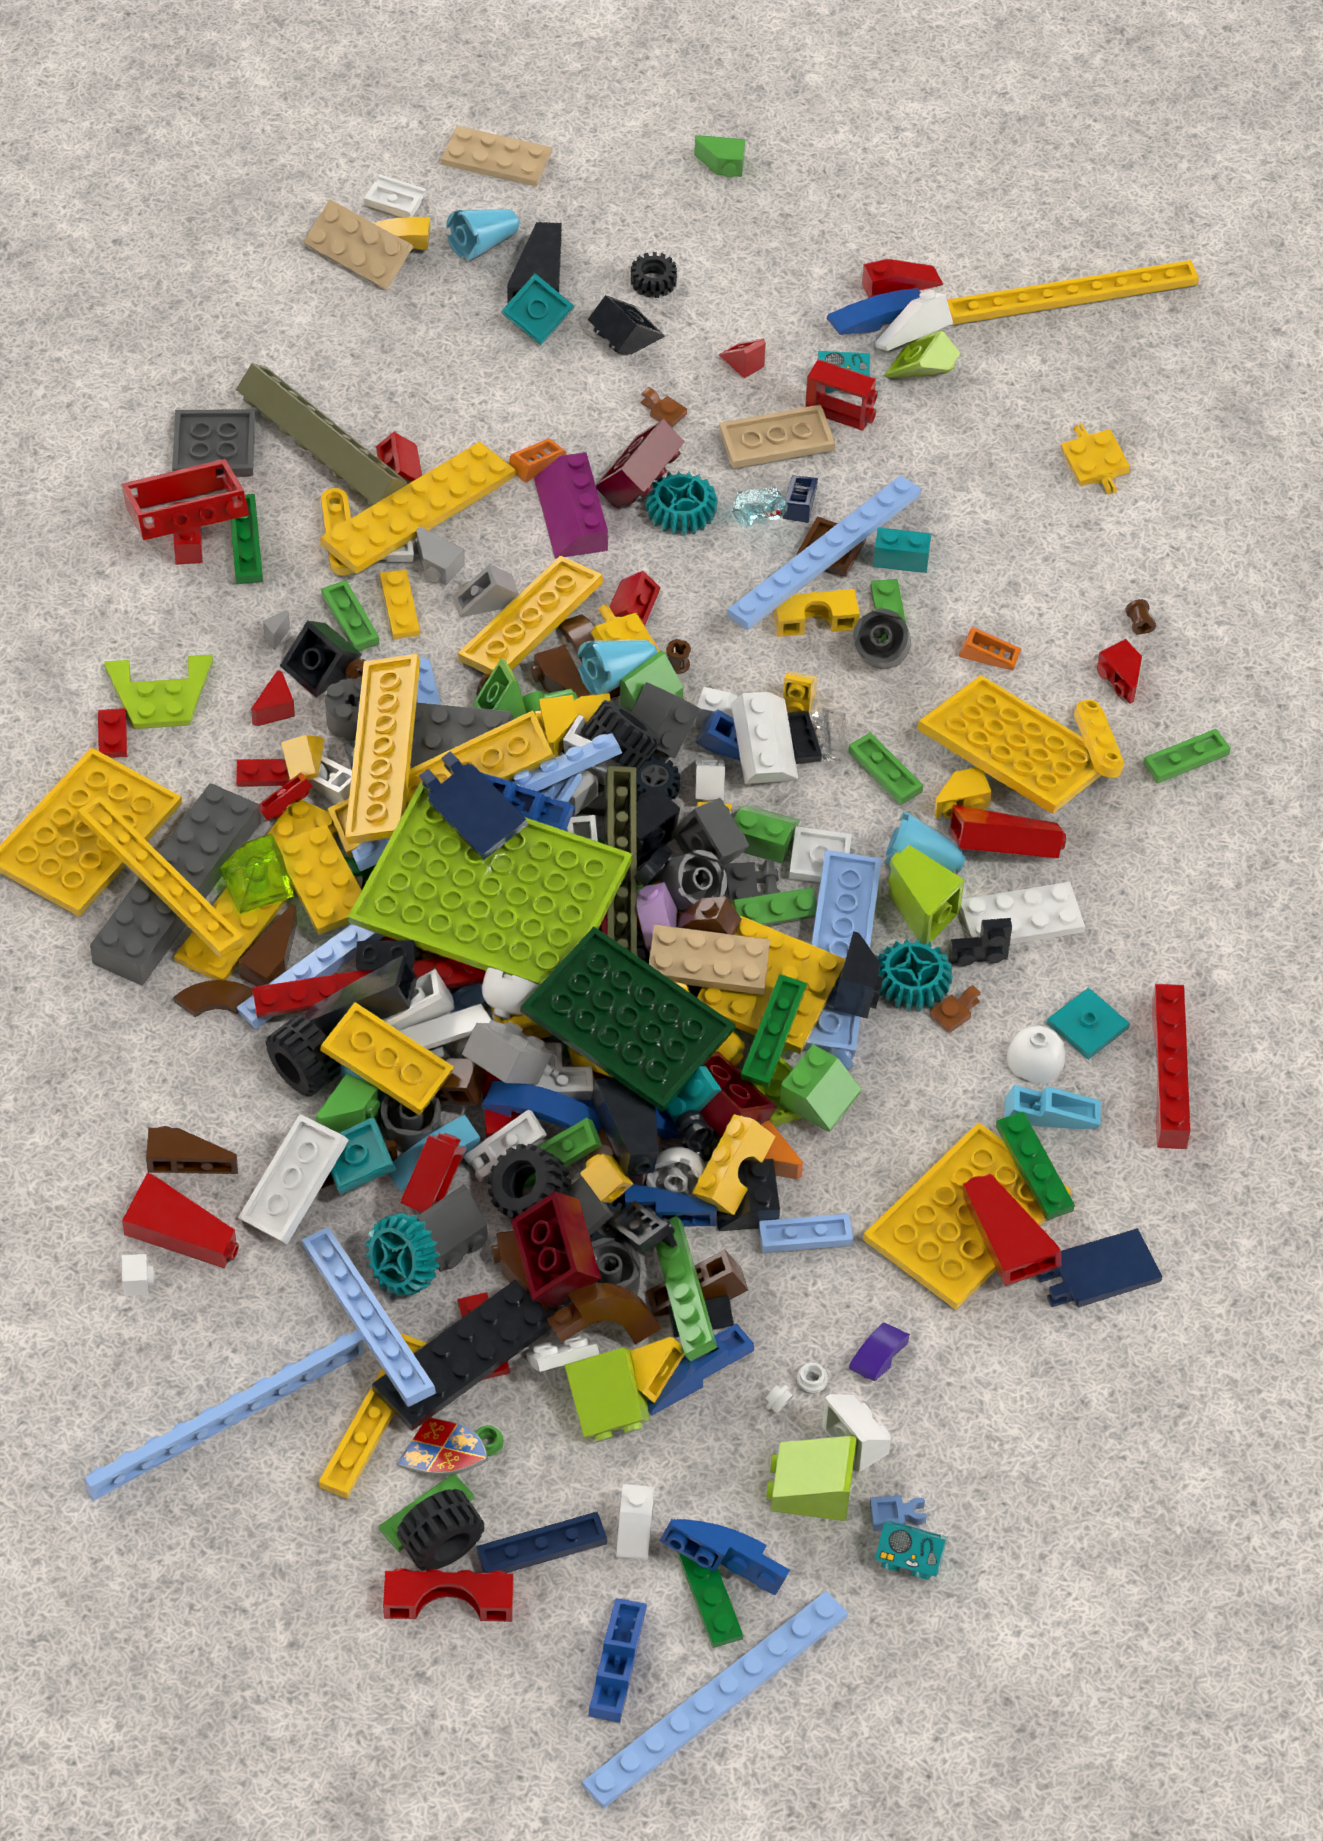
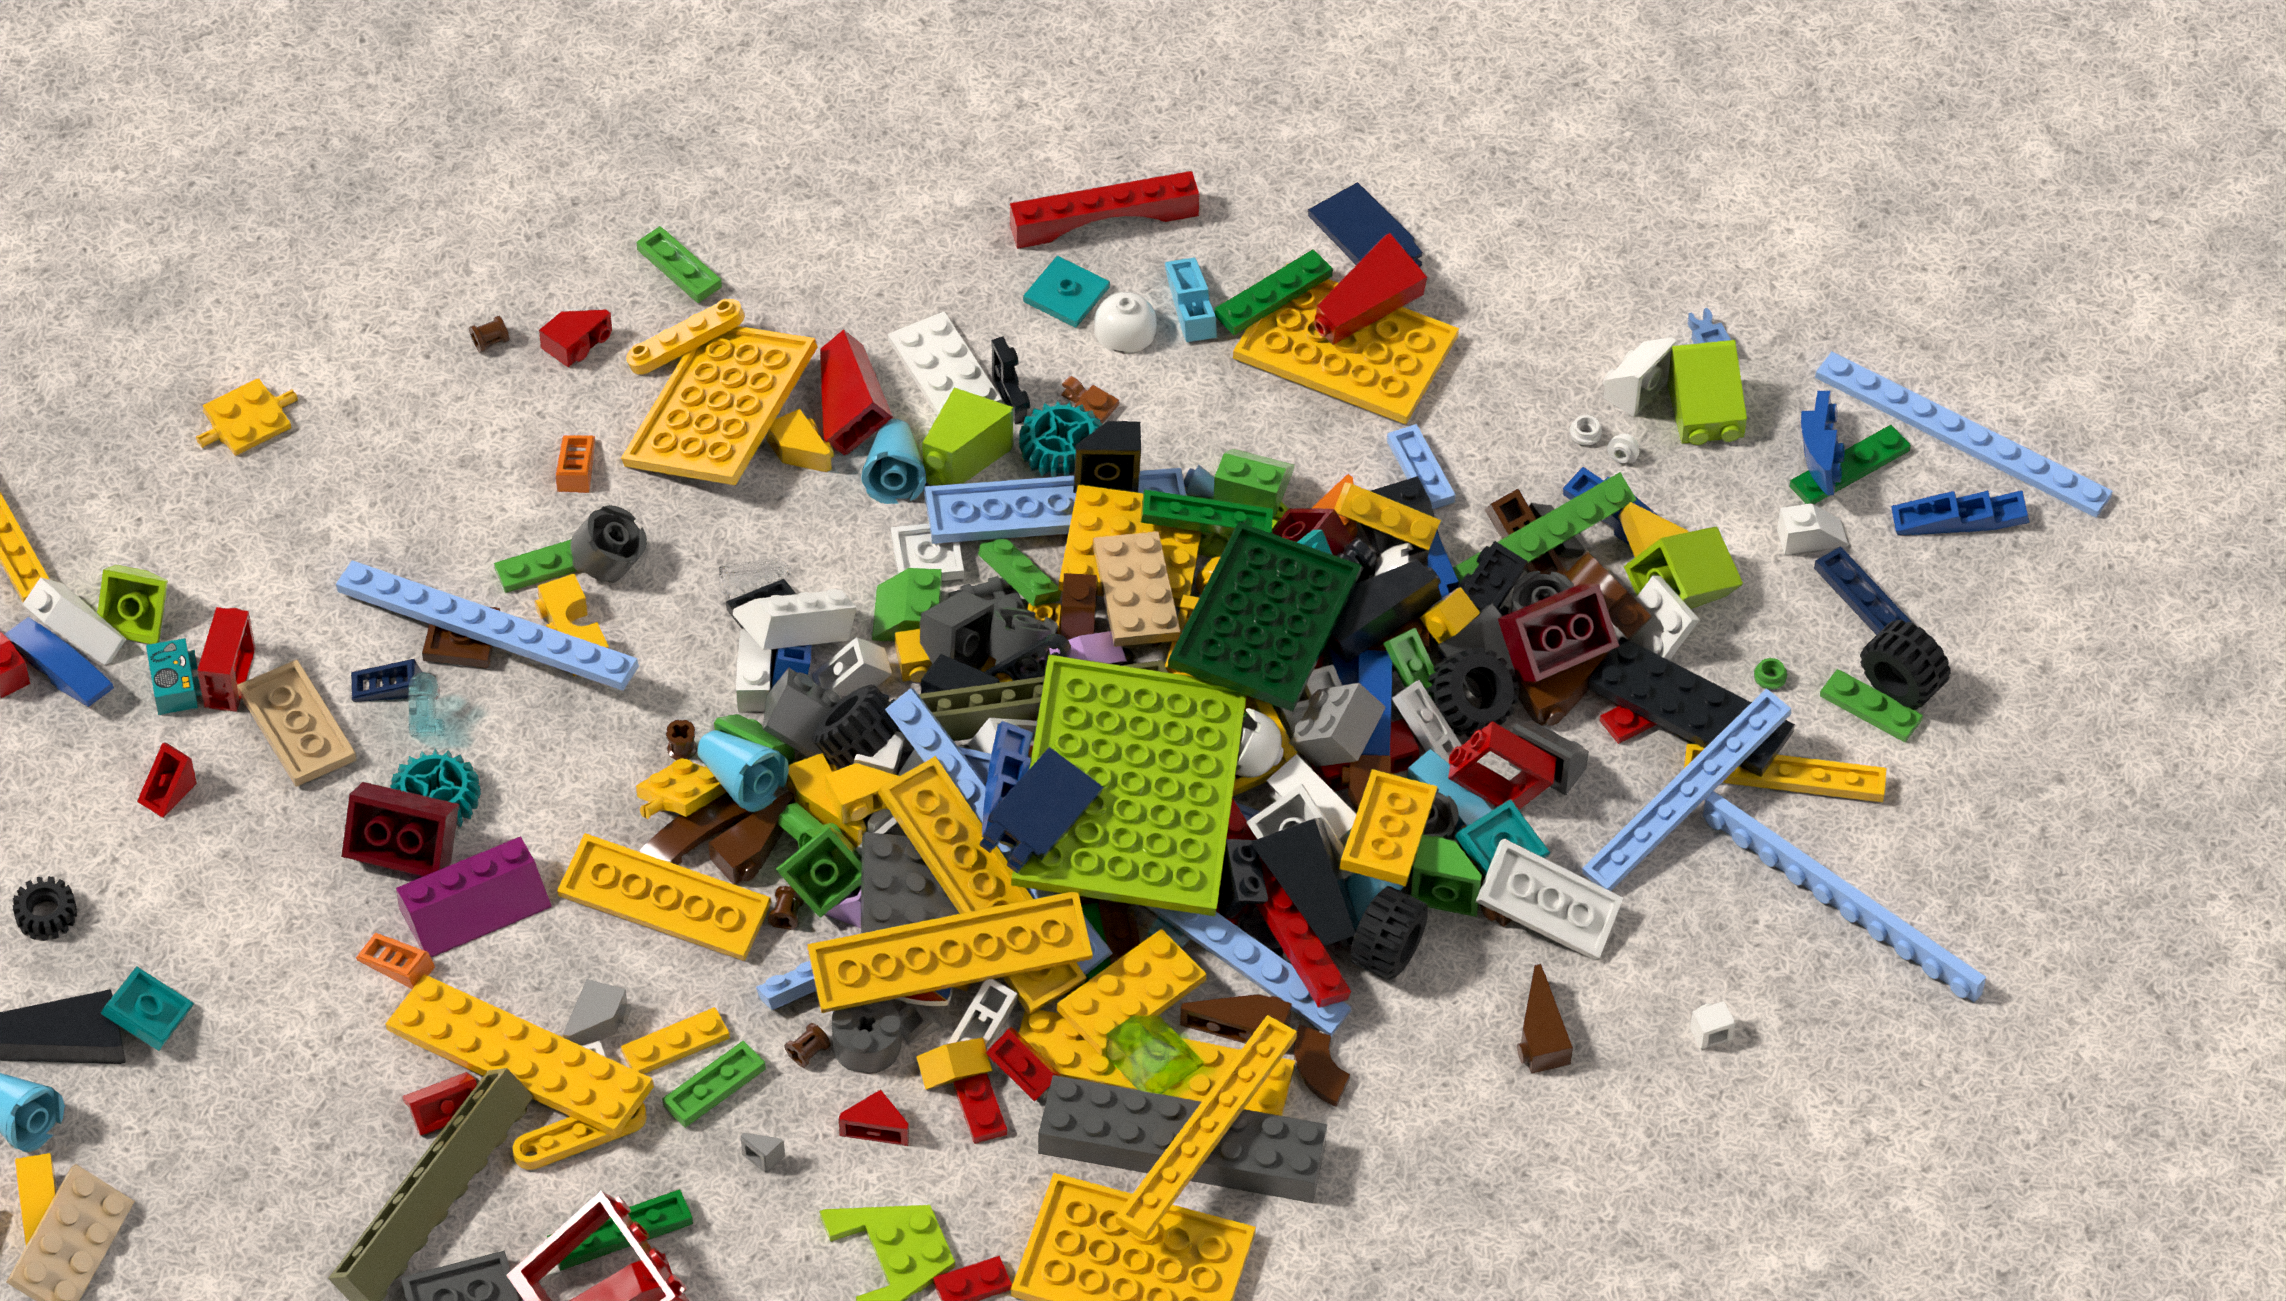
camera: 105 degrees left, 0 degrees up
red slope [122,1173,239,1269] -> none
black slope [280,620,362,697] -> none
teal gear [365,1213,440,1296] -> none
red arch [383,1568,514,1622] -> none
shield [396,1417,488,1476] -> none
light grey slope [453,564,519,617] -> none
black slope [588,295,665,355] -> none
red panel [609,571,661,626] -> none
dark orange plate [641,387,688,427] -> none
yellow slope [783,671,818,715] -> none
bright green plate [848,732,924,805] -> none
dark purple slope [849,1322,910,1381] -> none
teal brick [873,527,931,573] -> none
teal brick [875,1520,948,1580] -> none

